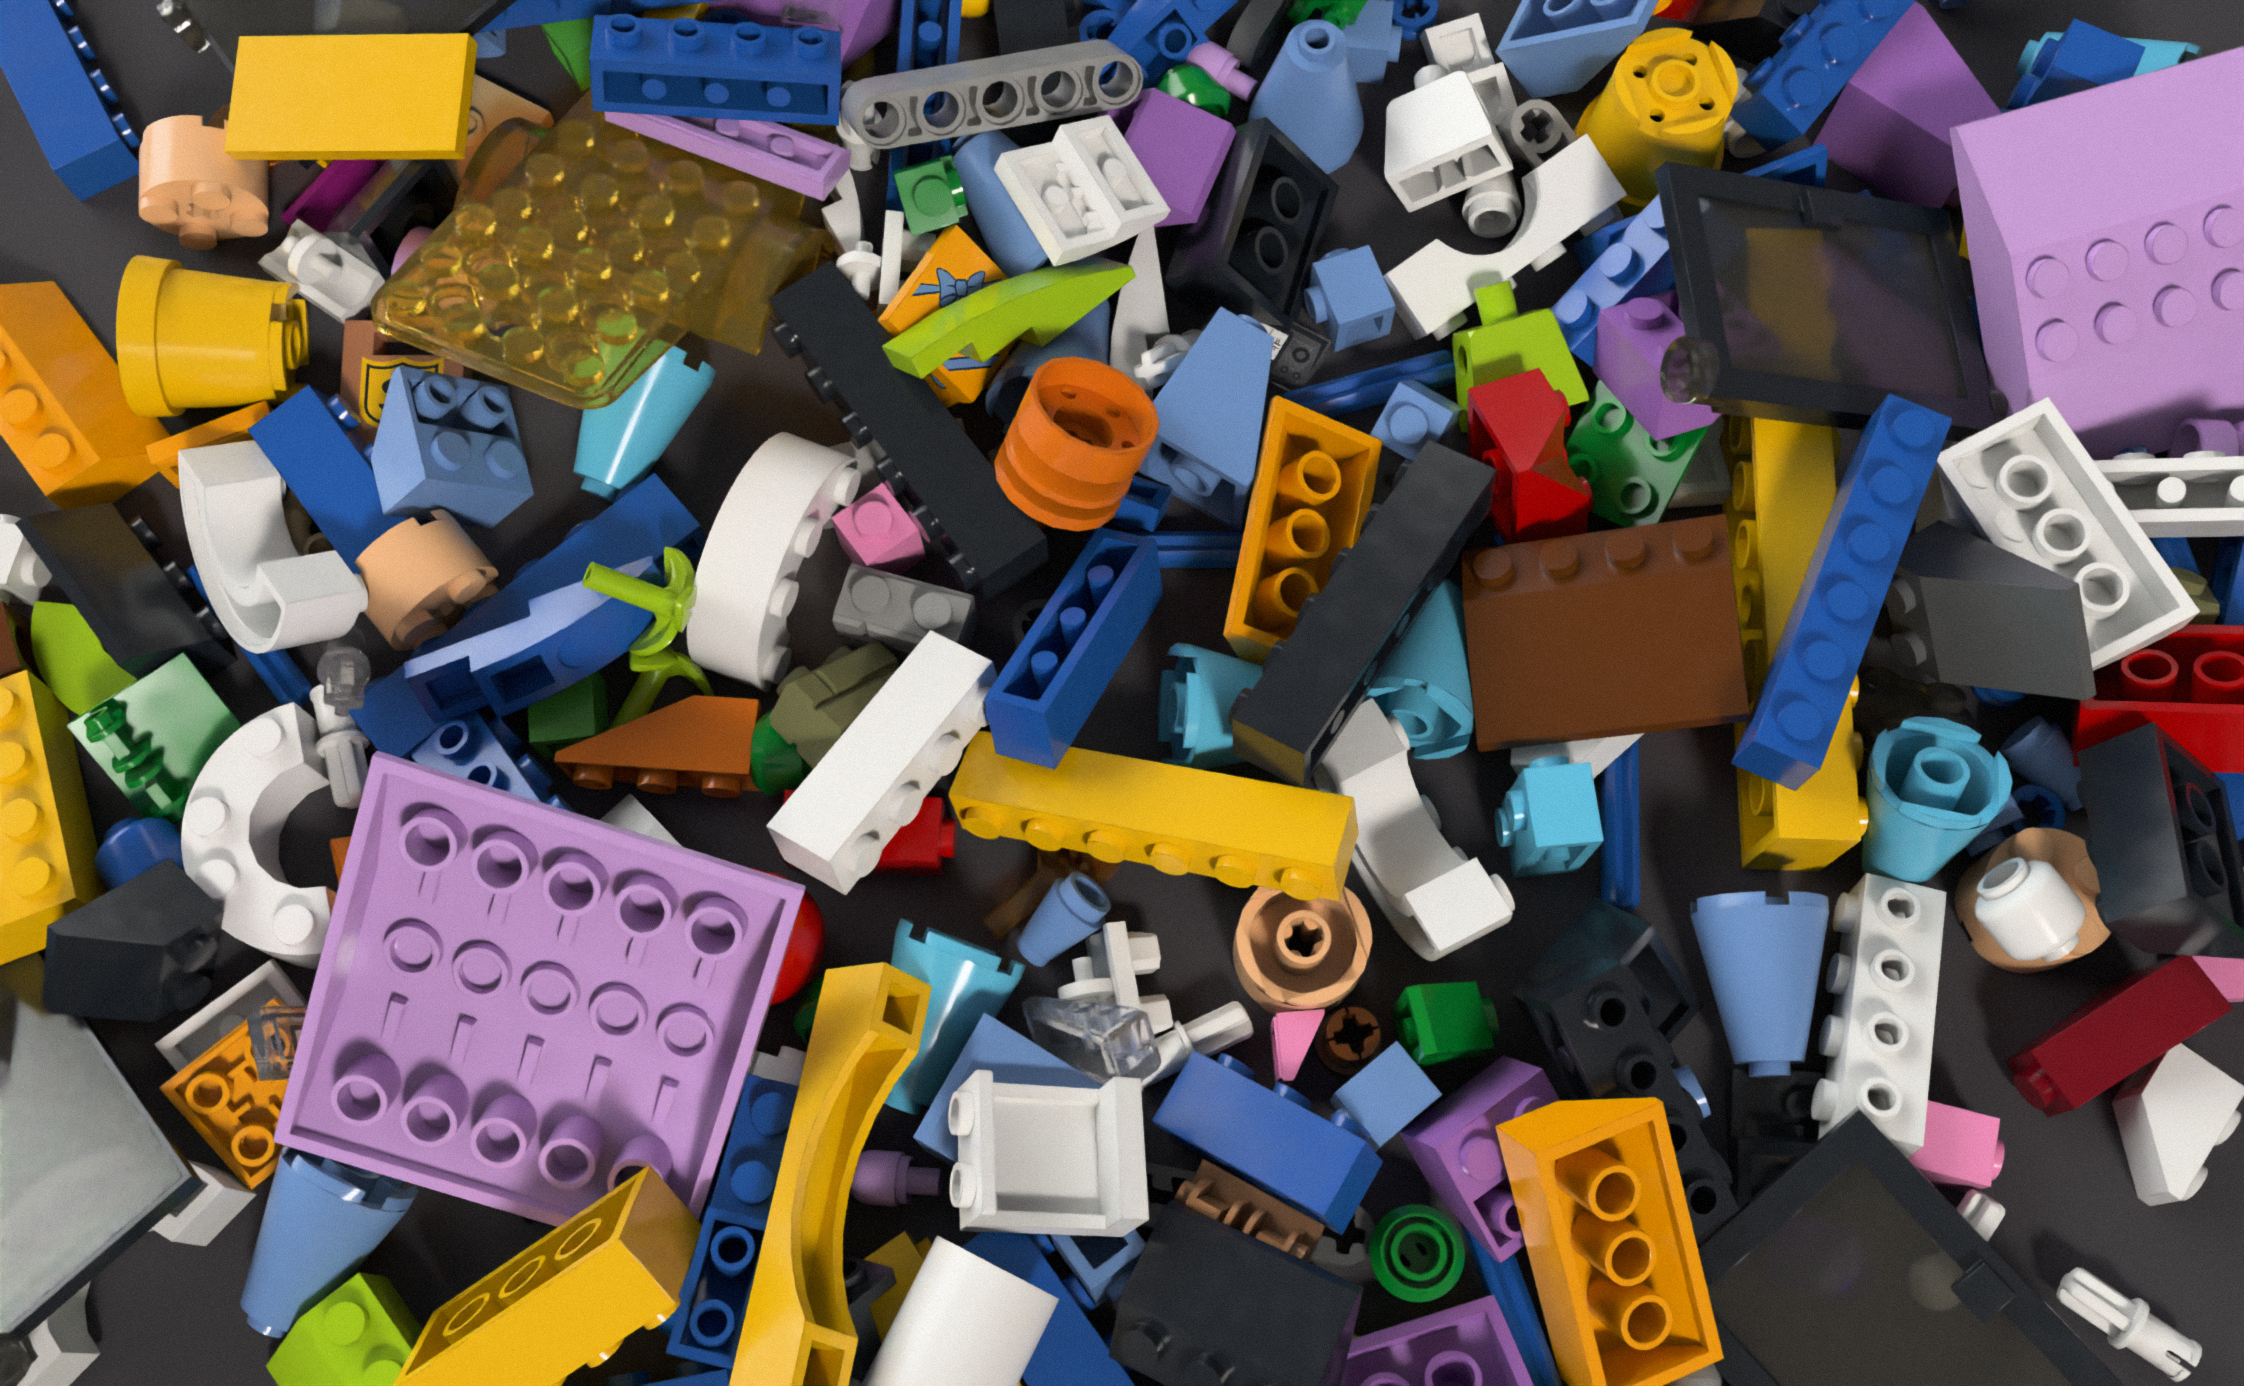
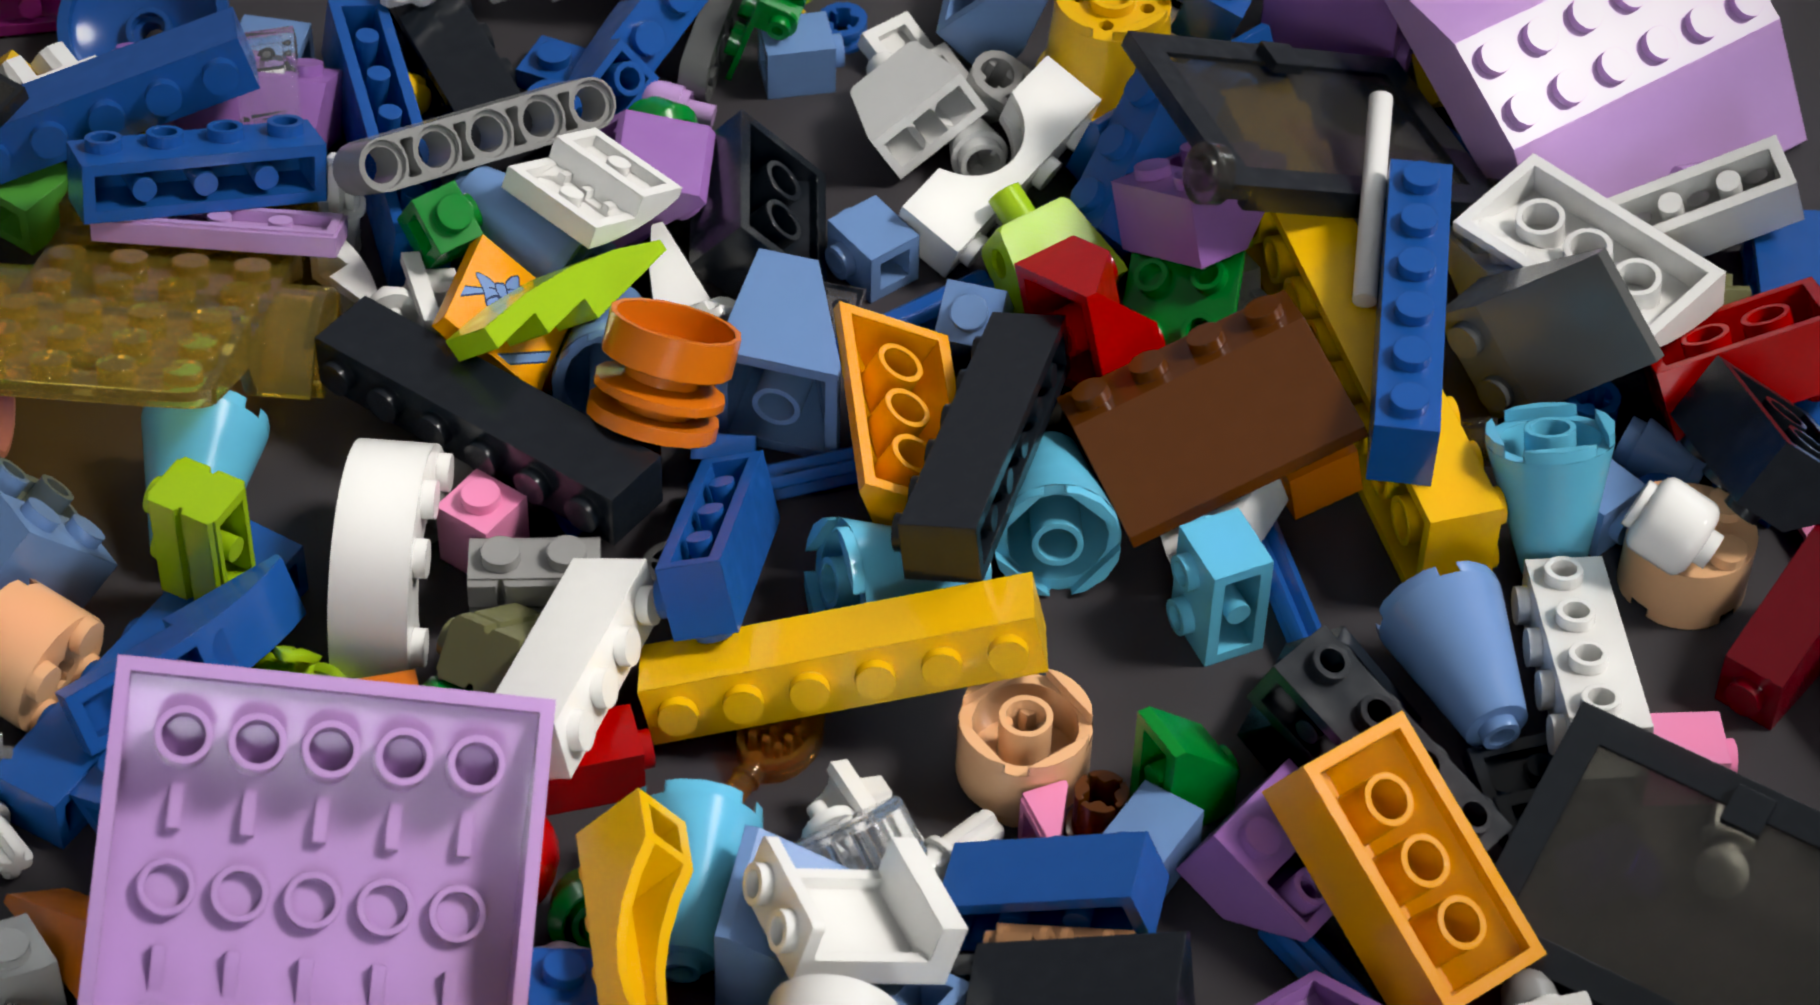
camera: 20 degrees left, 25 degrees down
lime plant [583,547,697,656] -> none
medium blue cone [1016,872,1111,967] -> none
medium blue cone [1248,20,1364,174] -> none
white brick [1313,698,1515,961] -> none
green cone [1369,1204,1465,1302] -> none
none -> lime brick [143,457,256,601]
none -> white bar [1352,91,1393,308]

